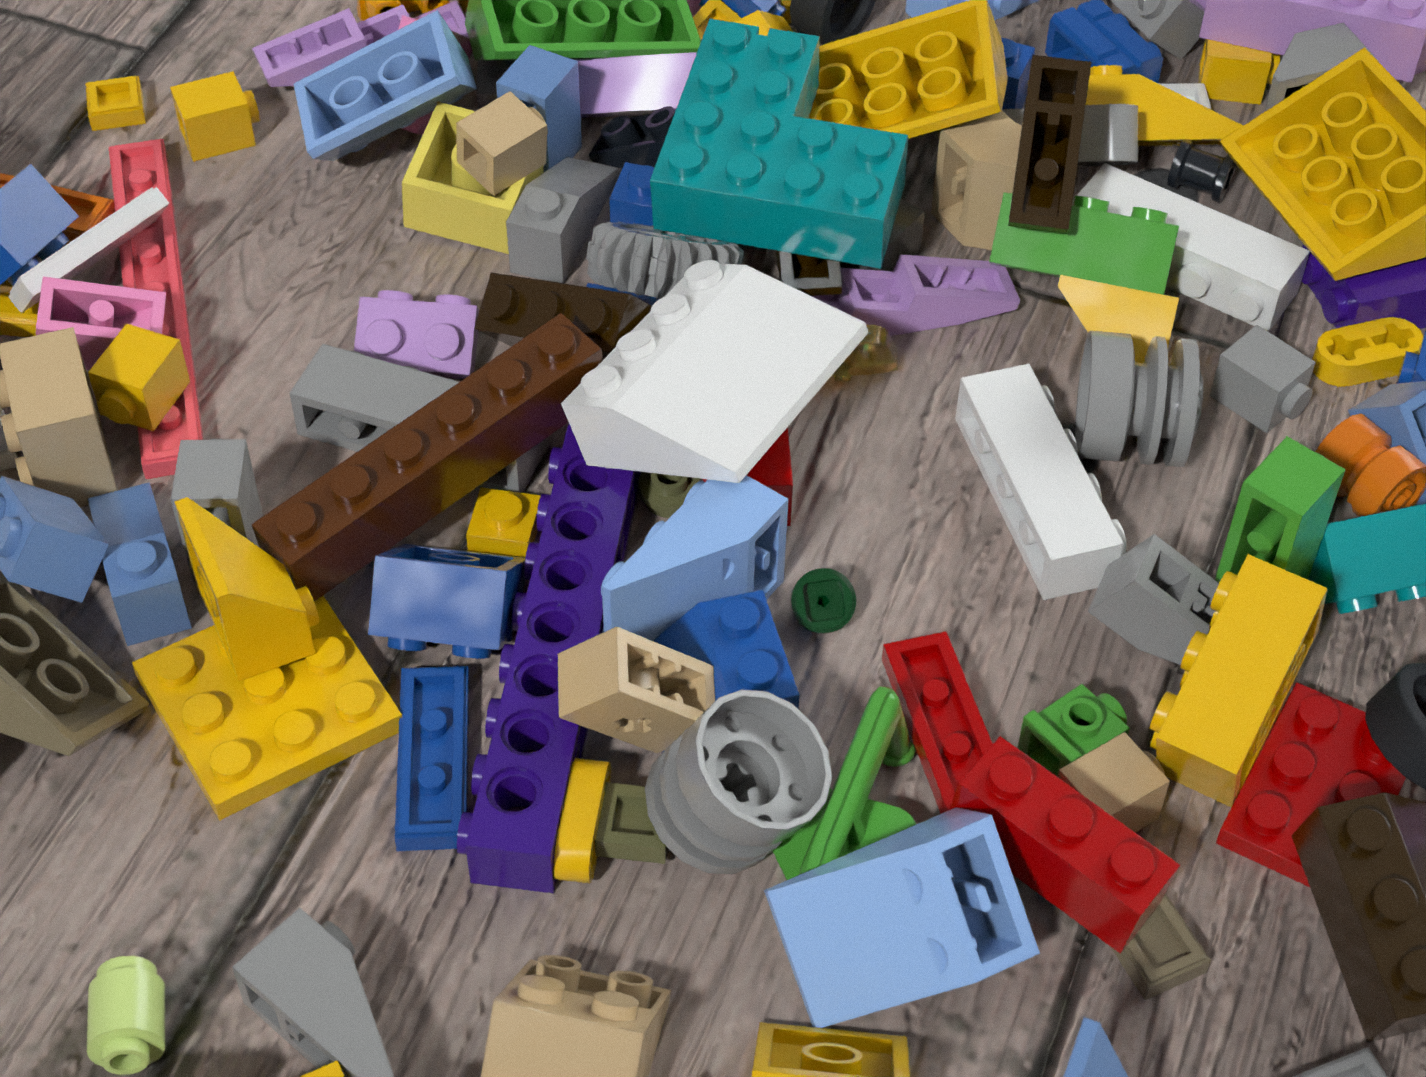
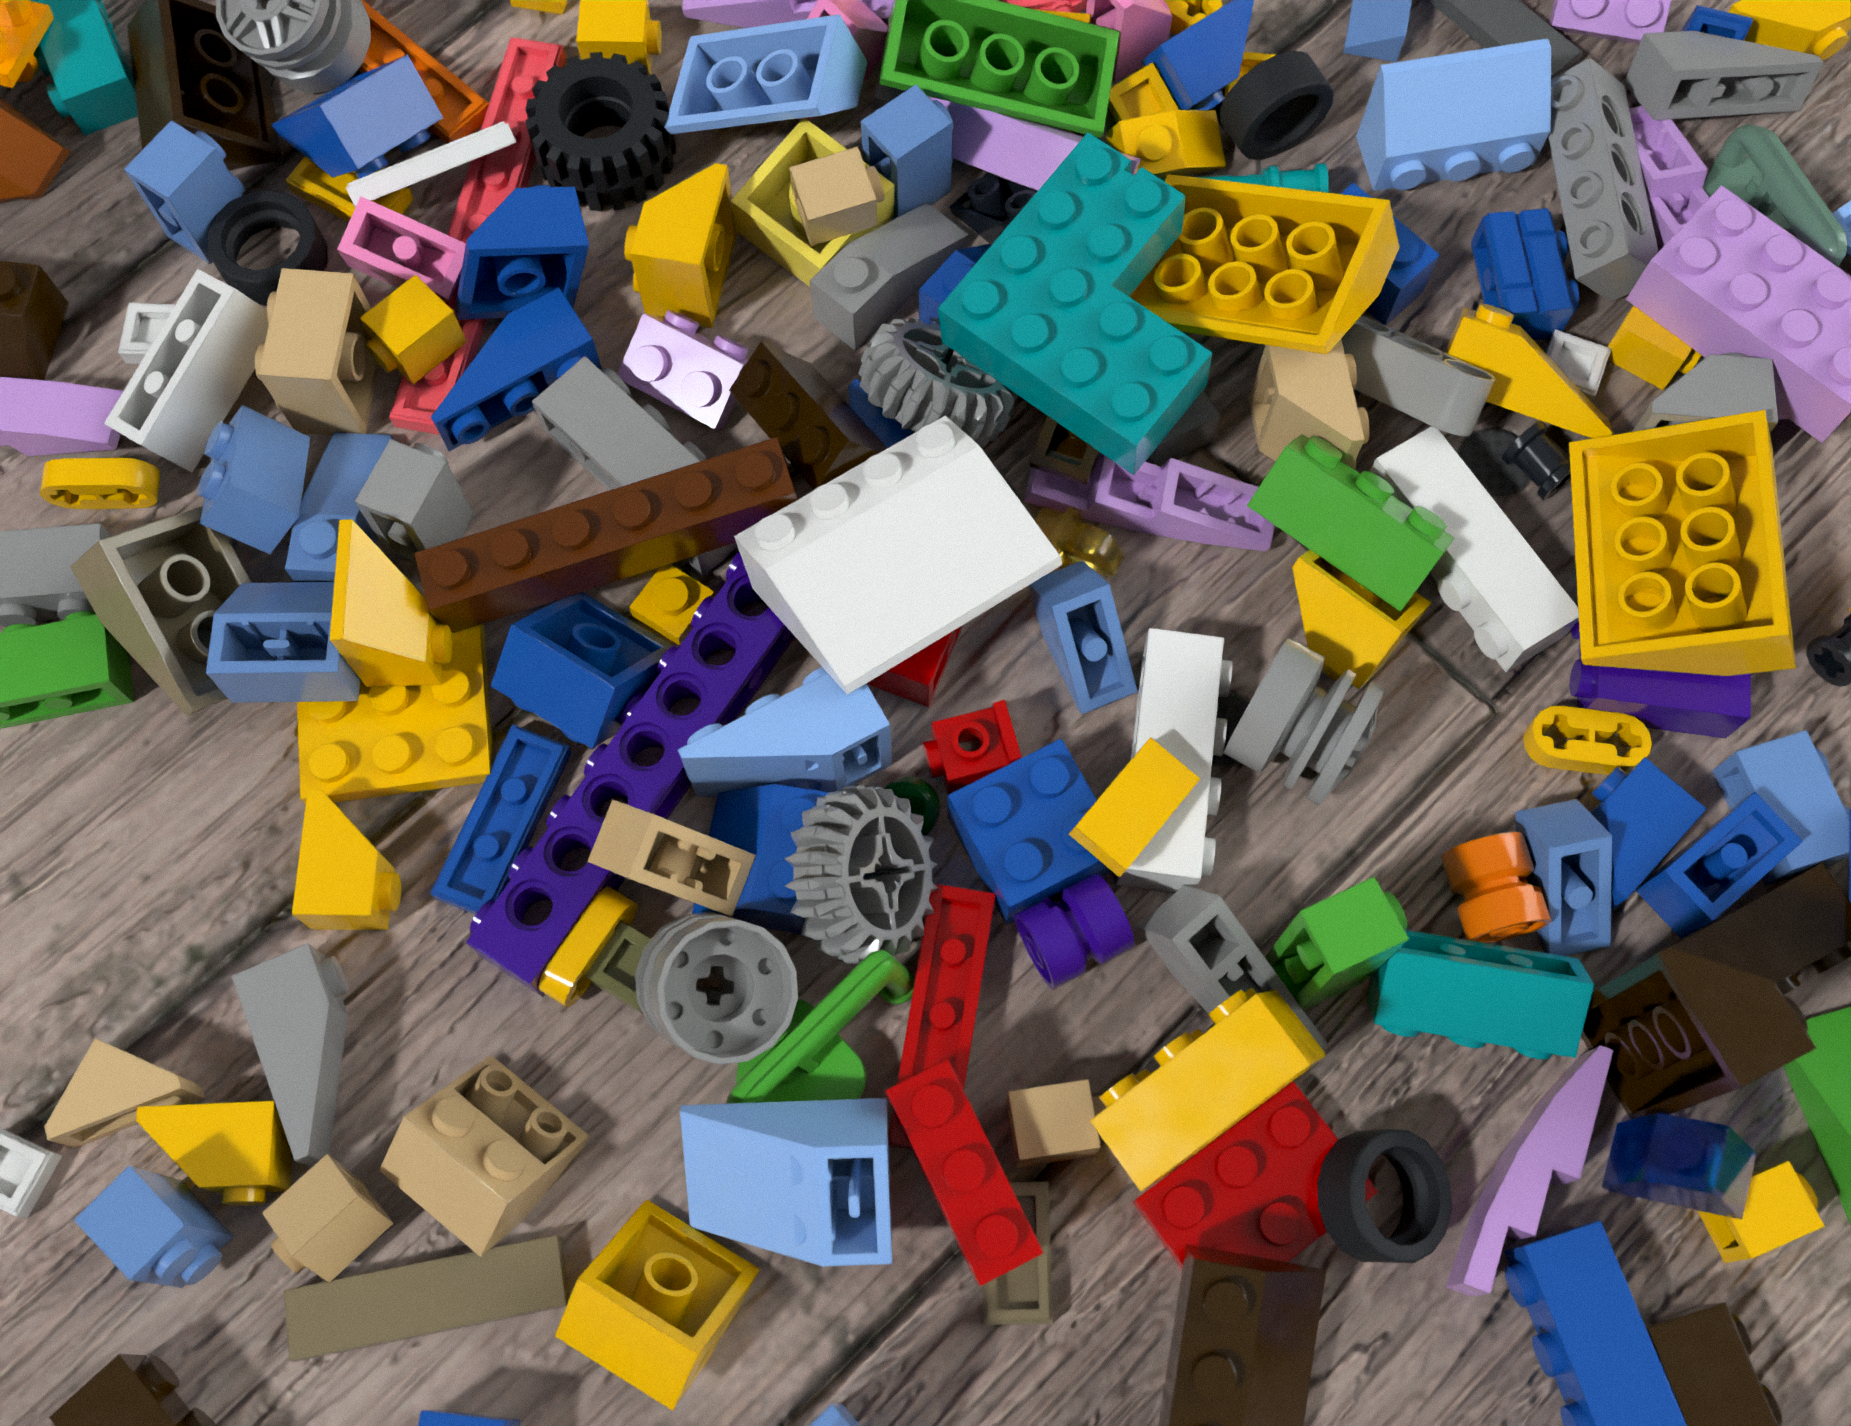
camera: 25 degrees right, 20 degrees up
yellowish green brick [87,956,165,1075] -> none
dark brown slope [1008,55,1092,233] -> none
bright green brick [1017,684,1129,777] -> none
light grey brick [1210,325,1315,433] -> none
none -> medium blue slope [206,582,360,703]
none -> yellow slope [292,789,401,930]
none -> blue slope [431,287,602,451]
none -> blue slope [455,185,589,320]
none -> black tyre [525,52,676,211]
none -> yellow slope [624,163,738,328]
none -> light grey gear [785,785,939,964]
none -> red brick [922,700,1022,796]
none -> blue brick [947,738,1112,926]
none -> dark purple wheel [1014,873,1135,990]
none -> medium blue slope [1028,561,1138,714]
none -> yellow tile [1069,737,1200,877]

